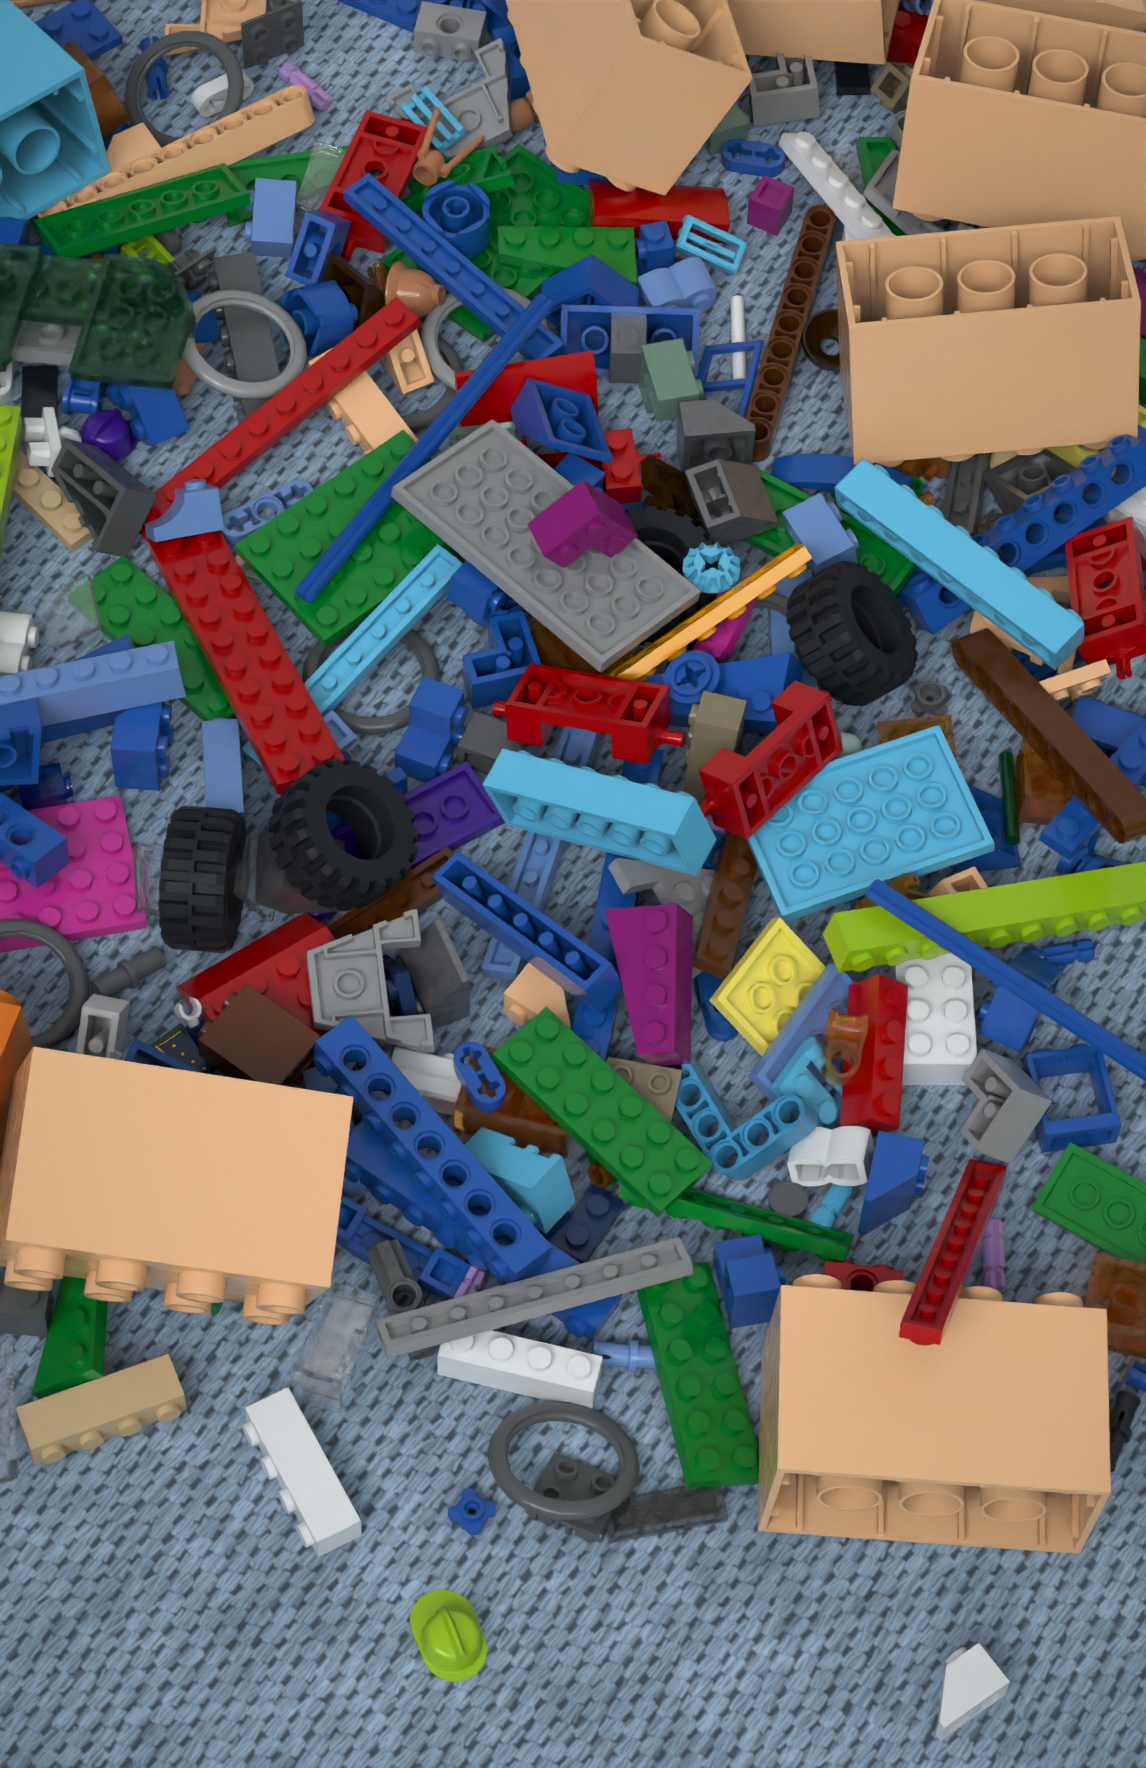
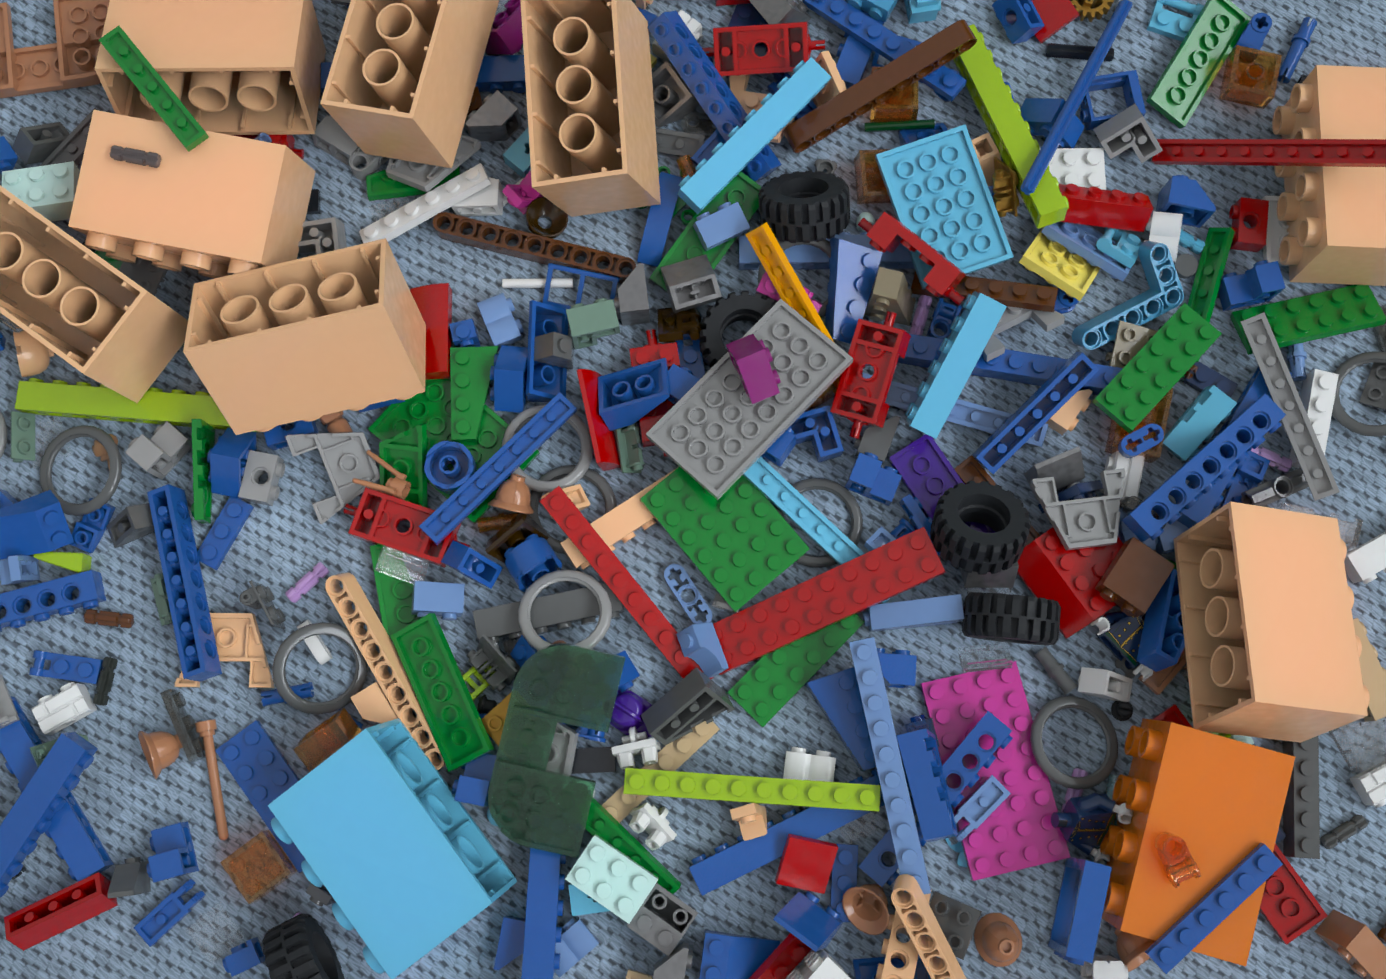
camera: 90 degrees left, 20 degrees up
clear piece [37,574,102,653] -> none
blue axle [296,294,553,603] -> none
medium azure tile [400,85,467,154] -> none
magenta wedge [605,903,693,1066] -> none
blue gear [663,651,722,708] -> none
medium azure tile [674,215,748,275] -> none
medium azure gear [682,541,740,593] -> none
magenta panel [747,175,794,236] -> none
clear orange piece [821,1008,869,1086] -> none
dark tan brick [870,62,914,114] -> none

